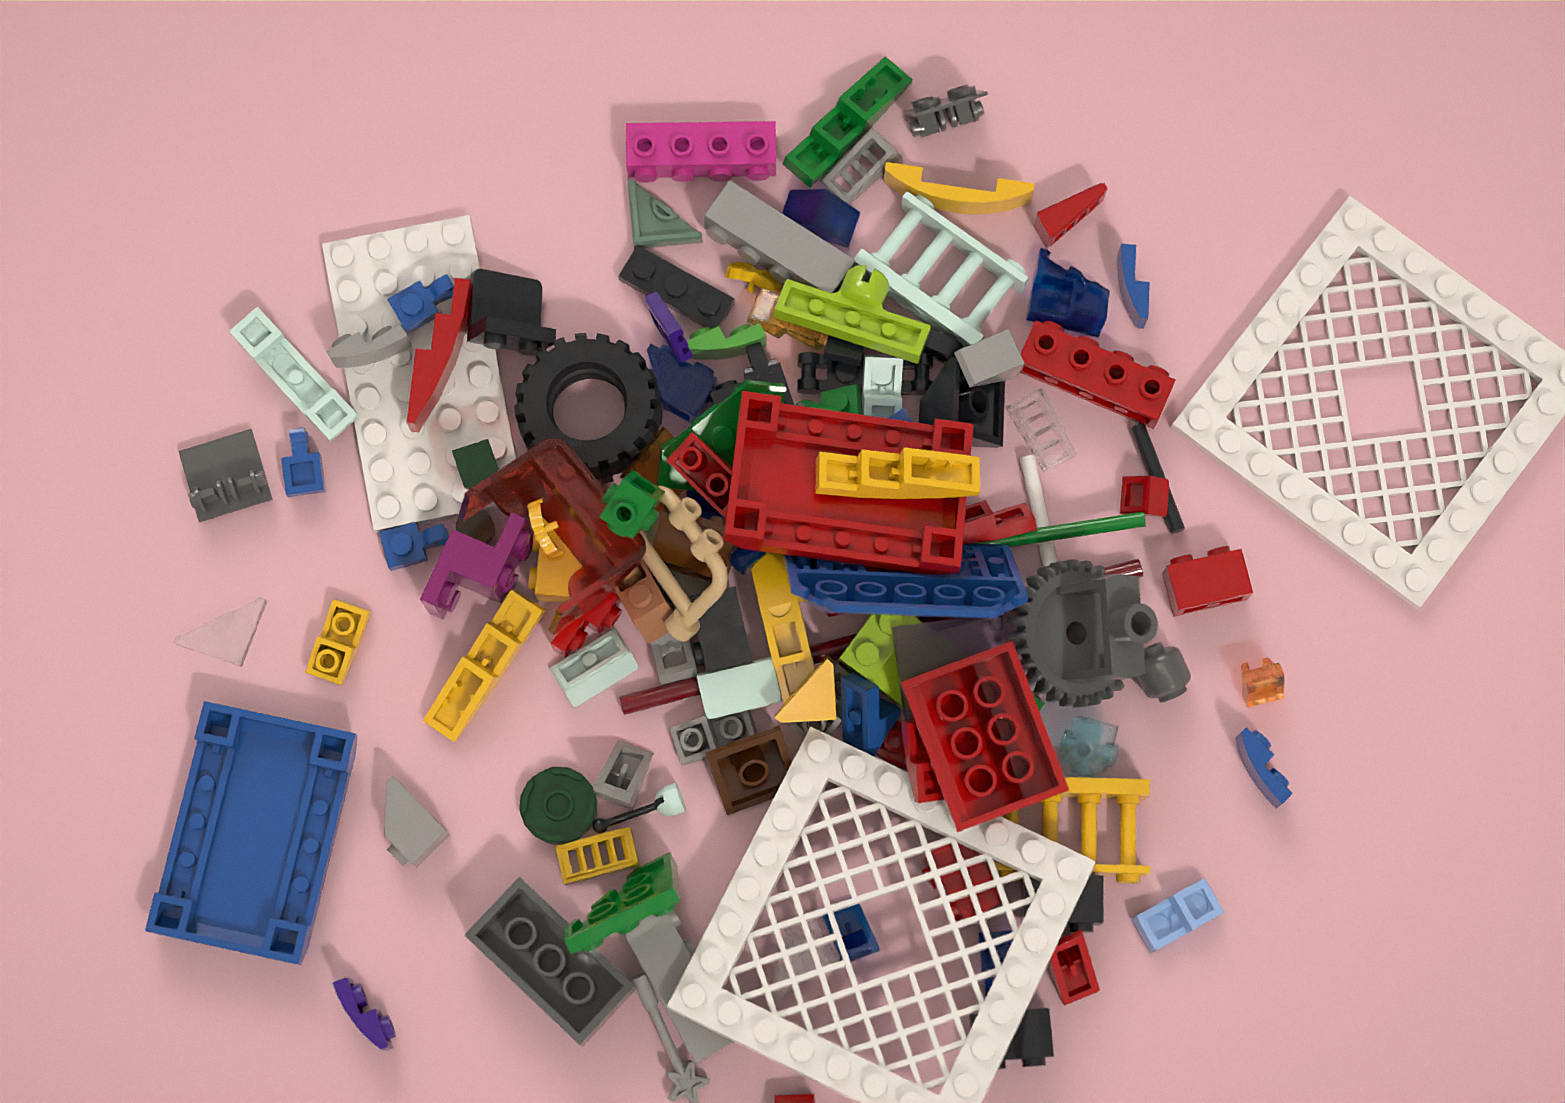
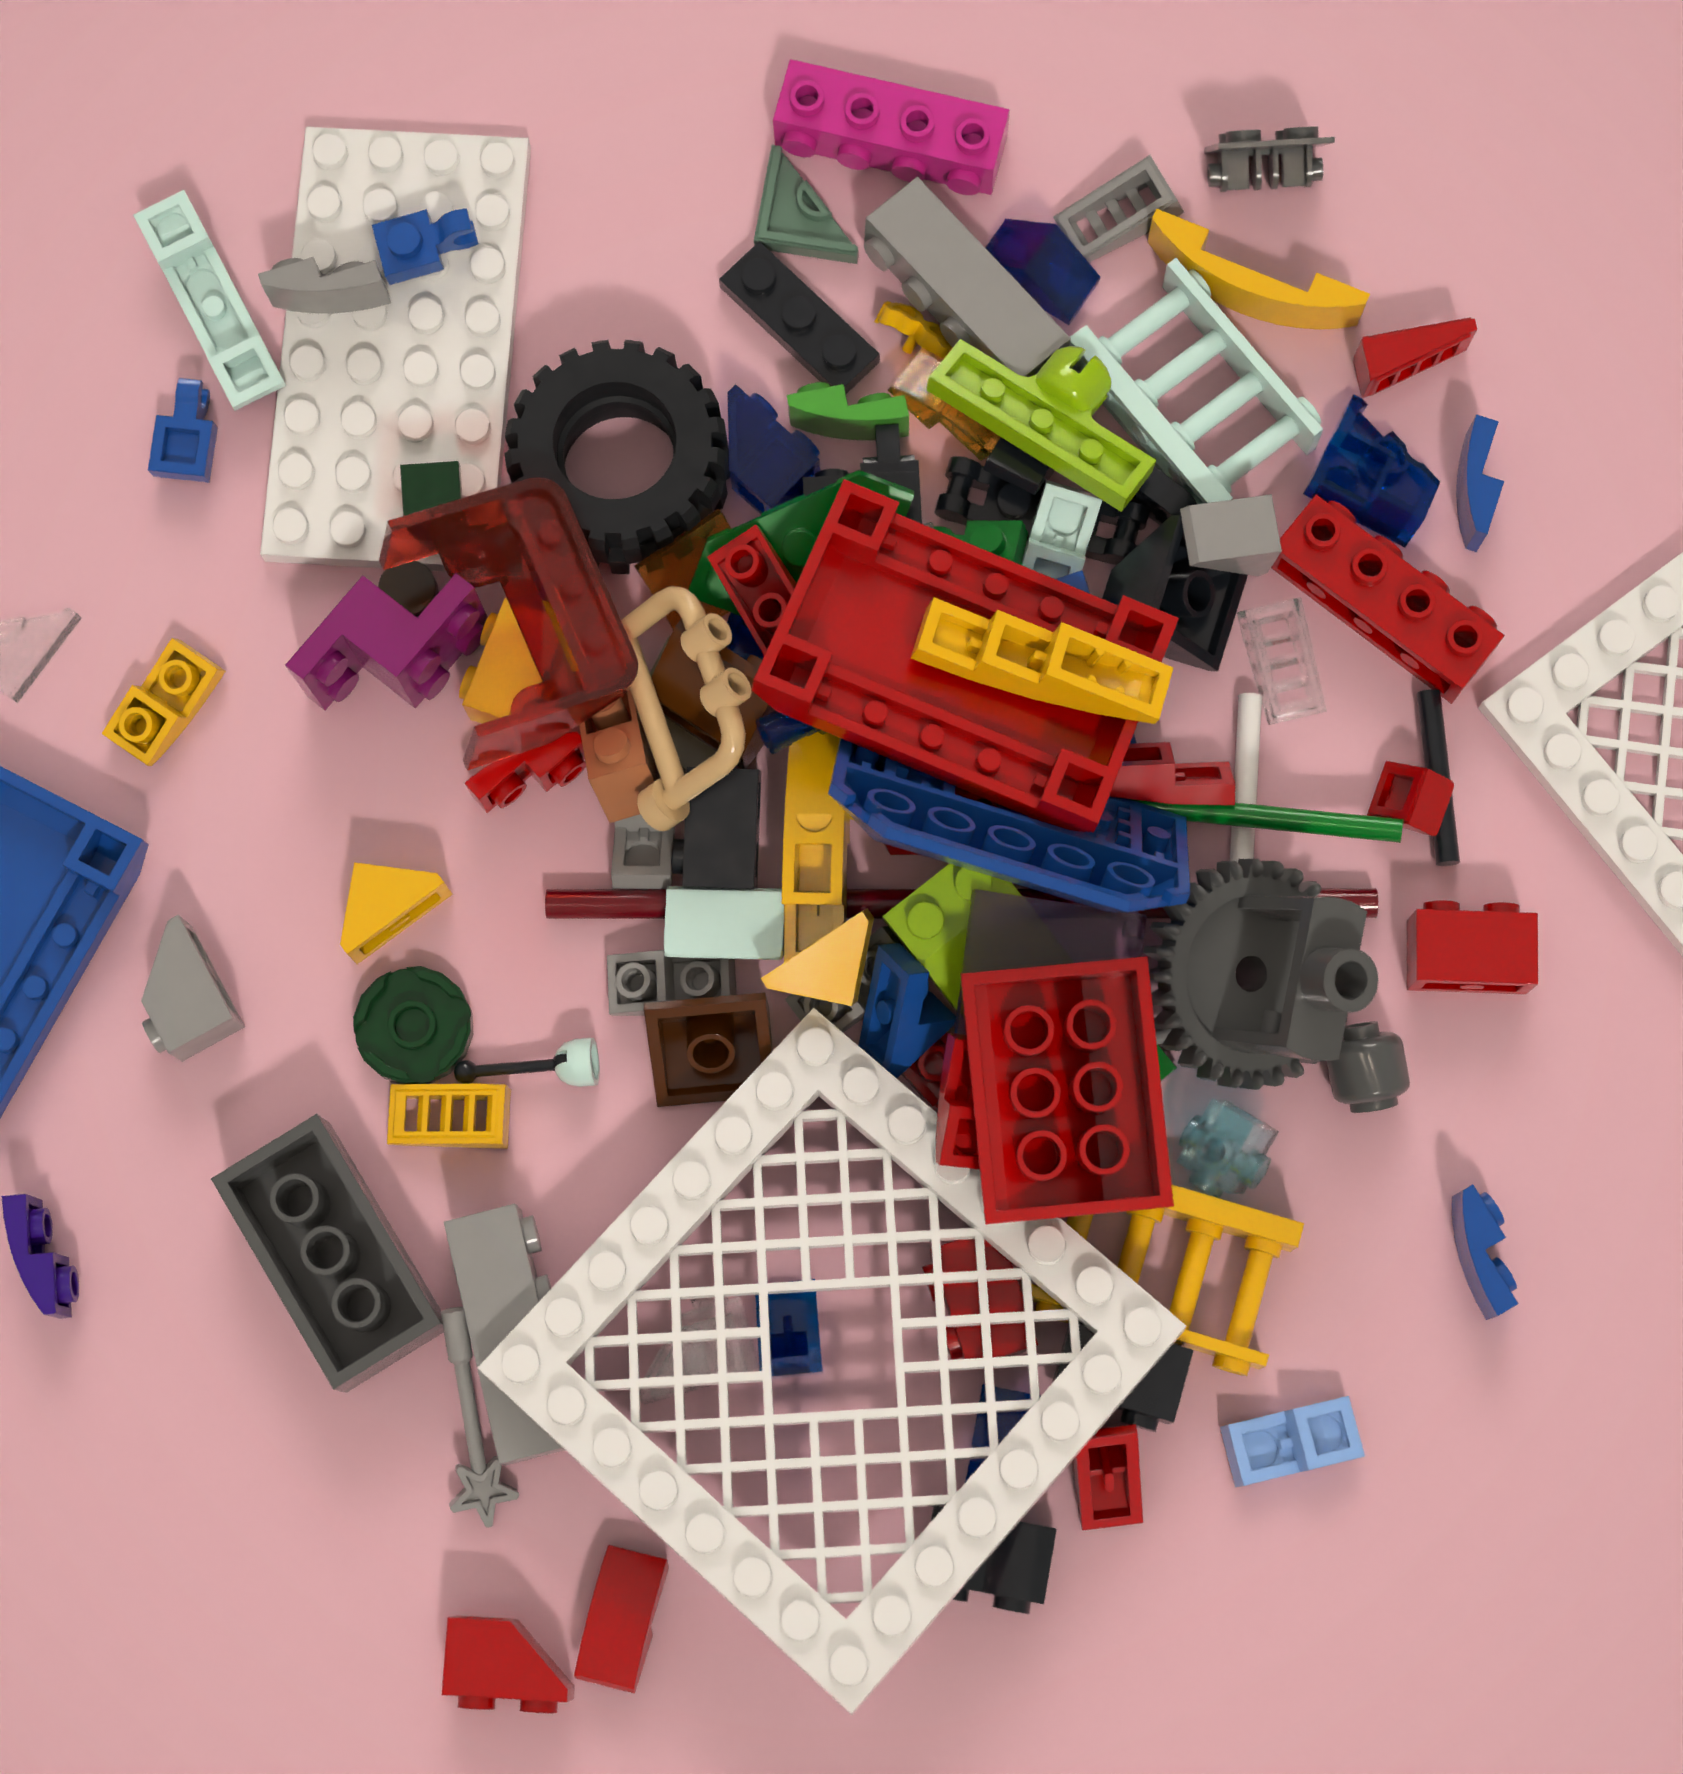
camera: 20 degrees right, 0 degrees up
dark grey hinge [178,429,273,523] -> none
blue plate [379,522,449,571] -> none
red slope [407,278,472,433] -> none
yellow slope [422,589,546,742] -> none
black bracket [467,269,556,356] -> none
yellow piece [527,498,565,559] -> none
light aqua slope [549,628,638,707] -> none
green plate [564,852,680,954] -> none
light grey slope [593,740,654,810] -> none
green brick [600,470,665,539] -> none
dark purple tile [644,291,693,363] -> none
green slope [782,56,913,188] -> none
clear orange tile [1241,657,1284,708] -> none
none -> yellow slope [340,862,453,965]

